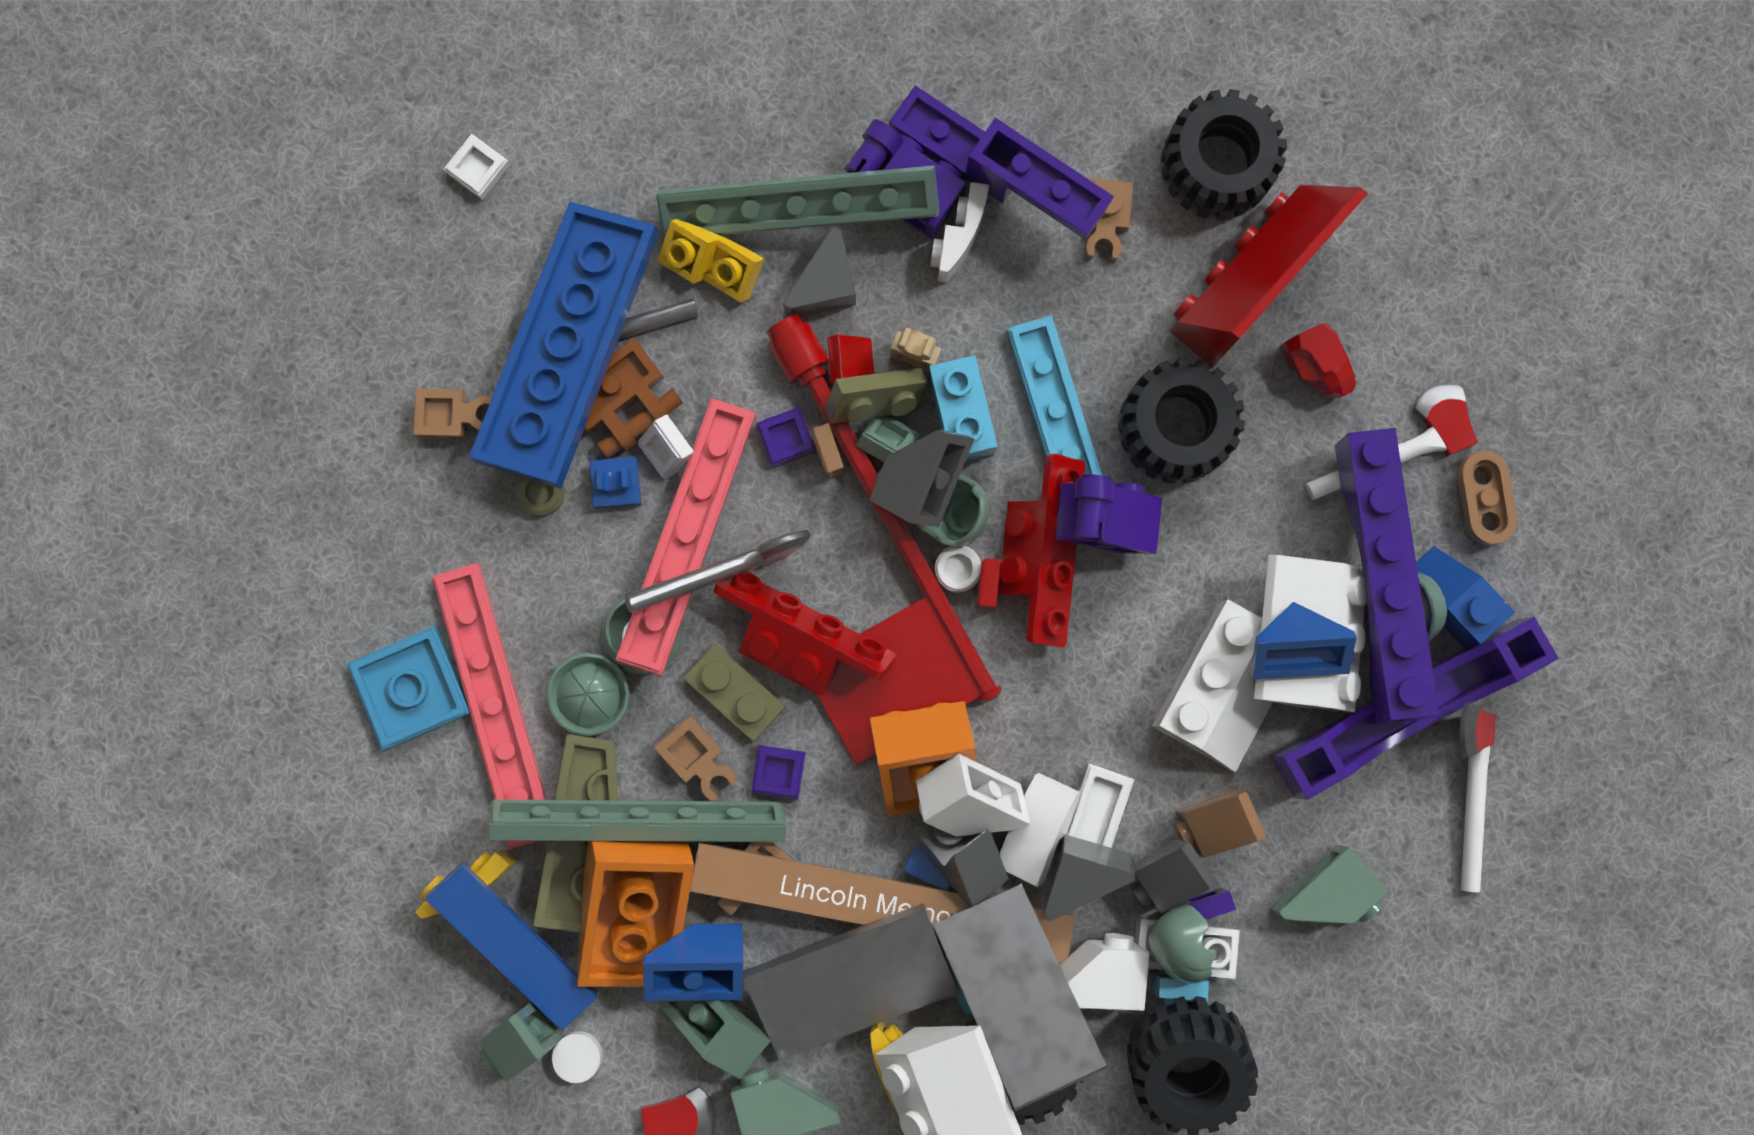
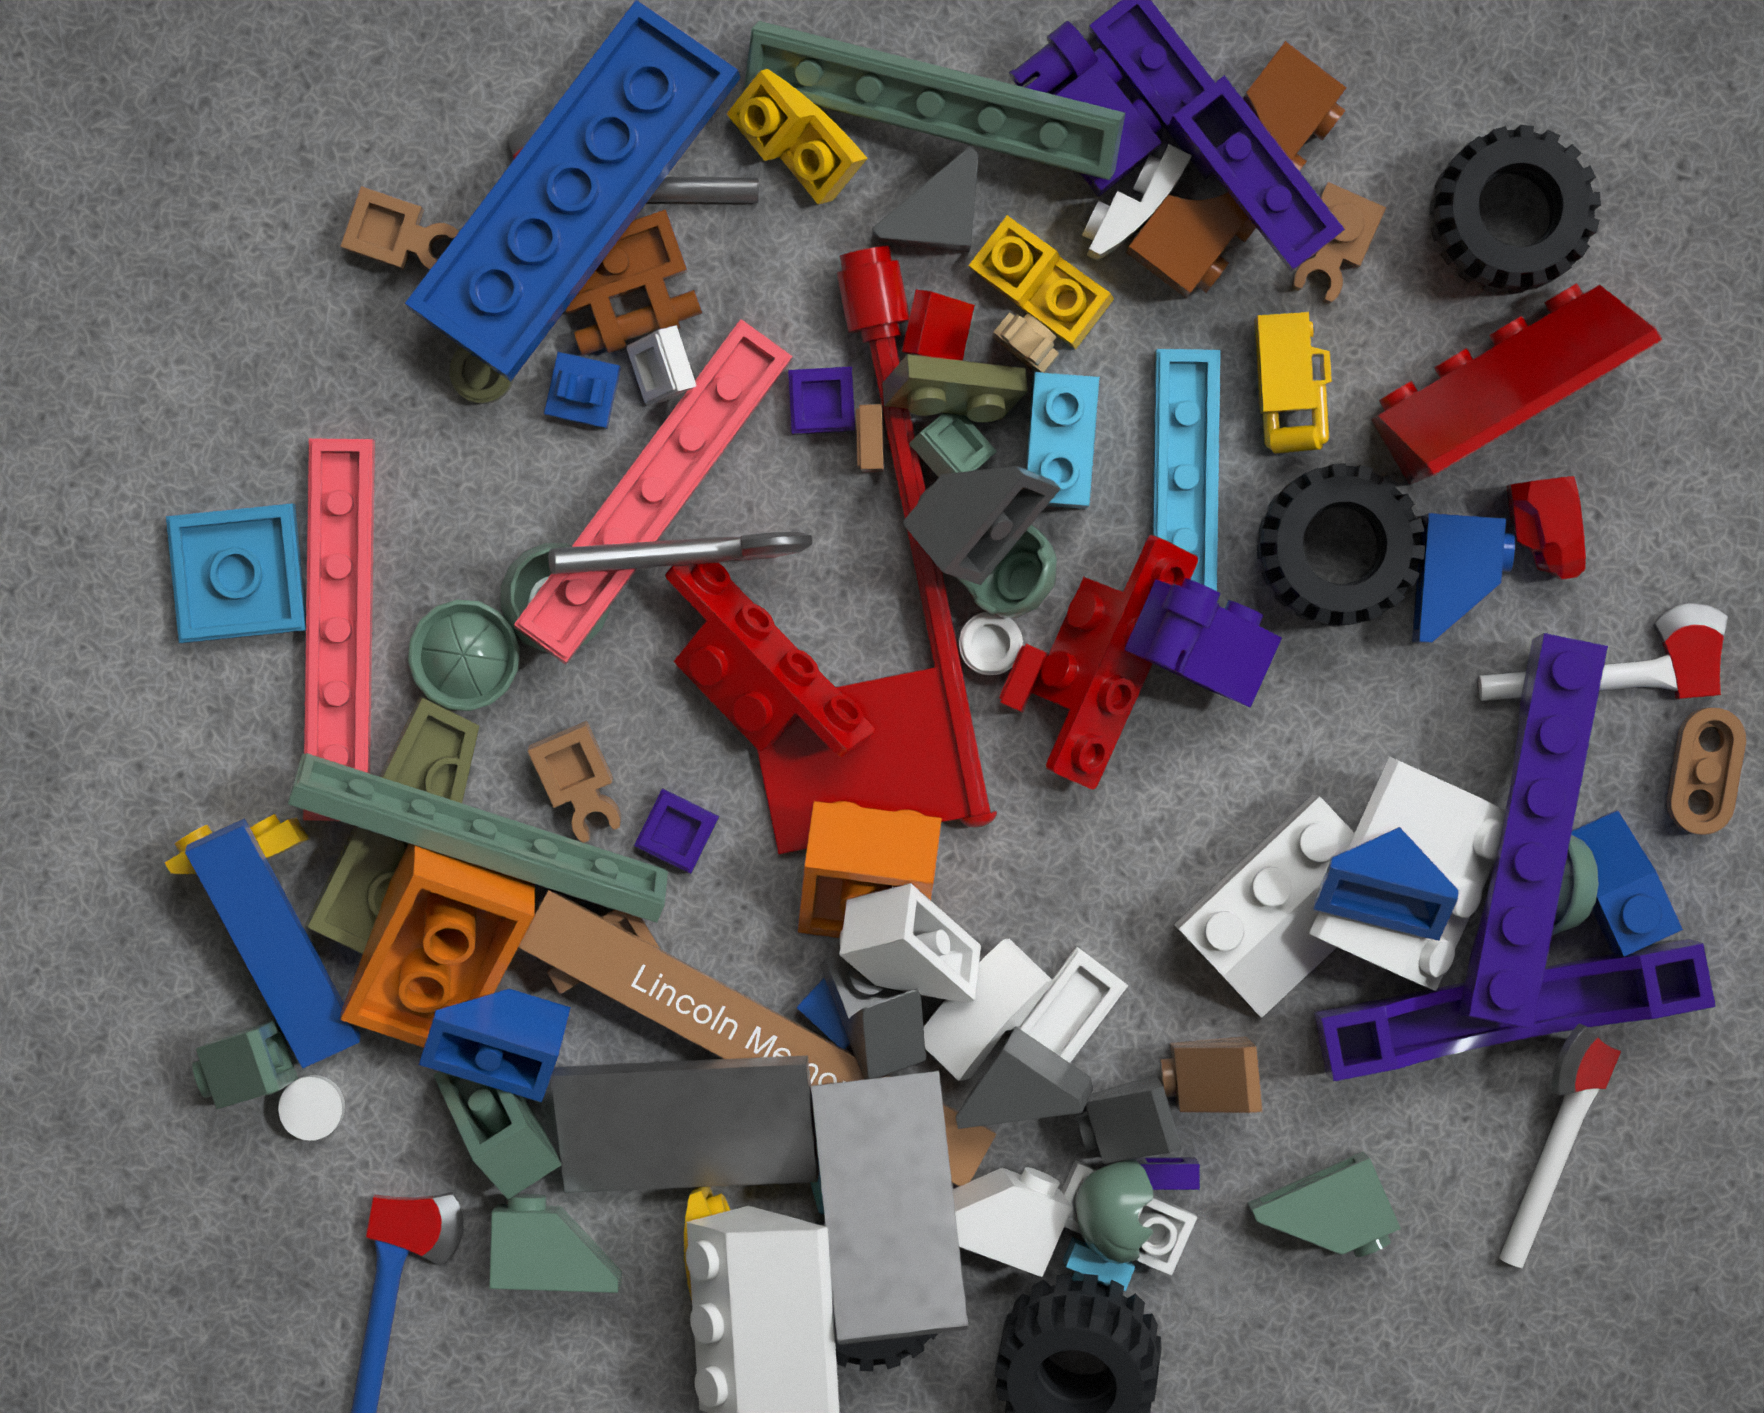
camera: 20 degrees right, 5 degrees up
olive plate [683,643,786,742] -> none
none -> yellow slope [968,215,1114,349]
none -> dark orange arch [1126,41,1347,298]
none -> yellow piece [1254,312,1332,454]
none -> blue slope [1412,513,1515,643]

